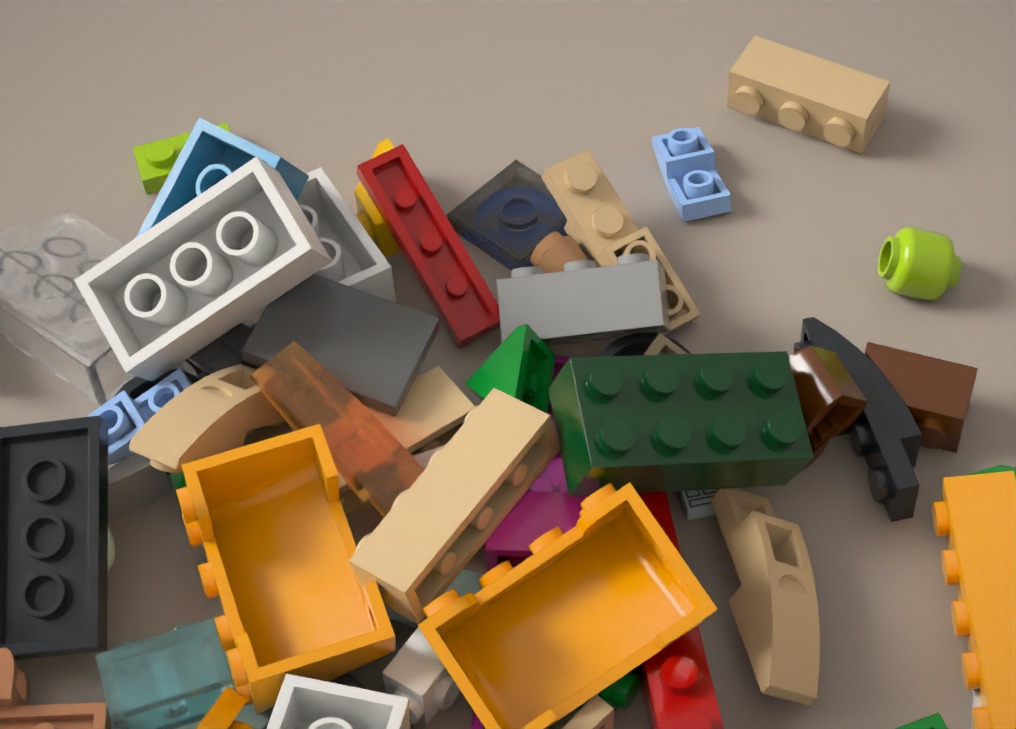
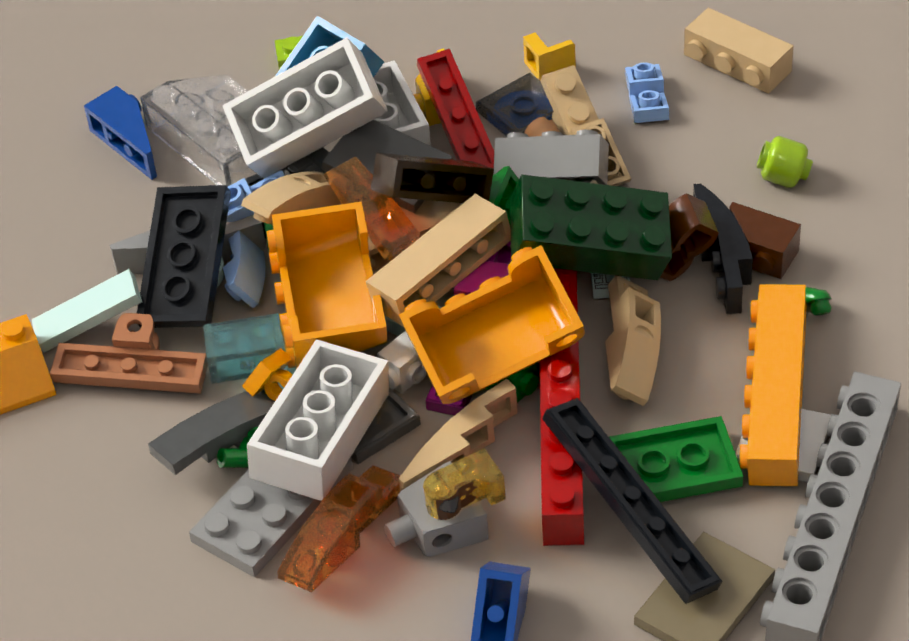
camera: 10 degrees right, 5 degrees down
none -> light blue slope [223,230,266,308]
none -> dark brown brick [371,153,494,203]
none -> yellow panel [523,32,576,82]

